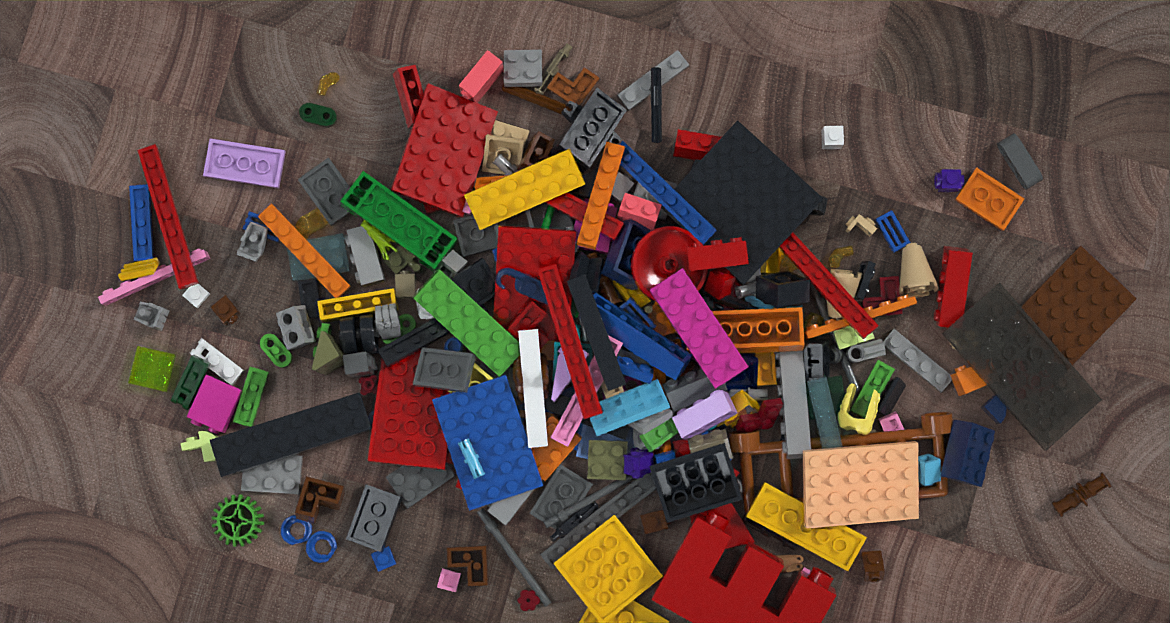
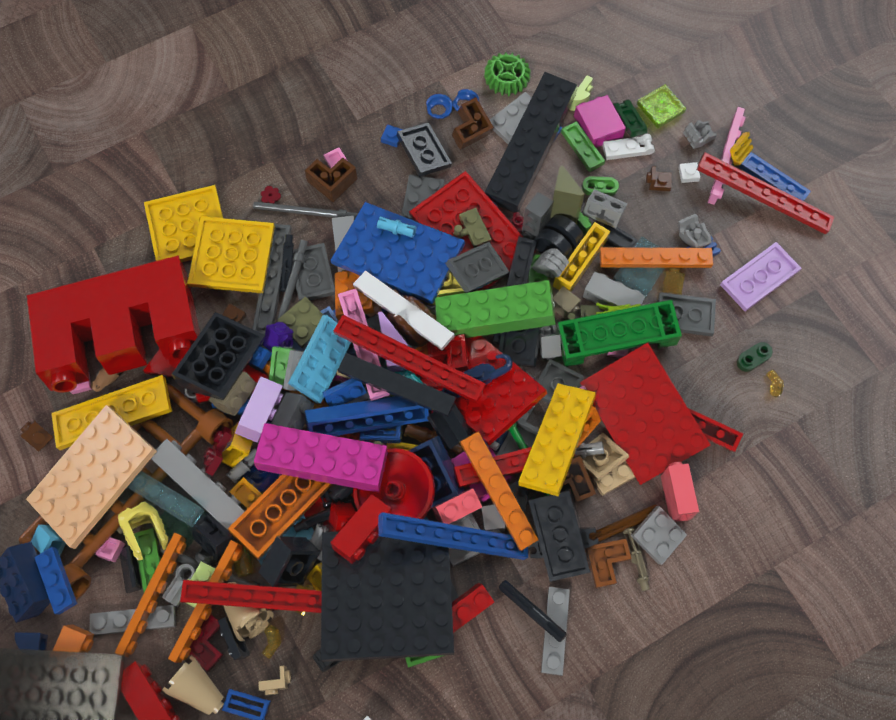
camera: 130 degrees right, 15 degrees down
none -> blue plate [34,547,77,615]
none -> orange plate [115,533,187,658]
none -> olive plate [453,208,492,248]

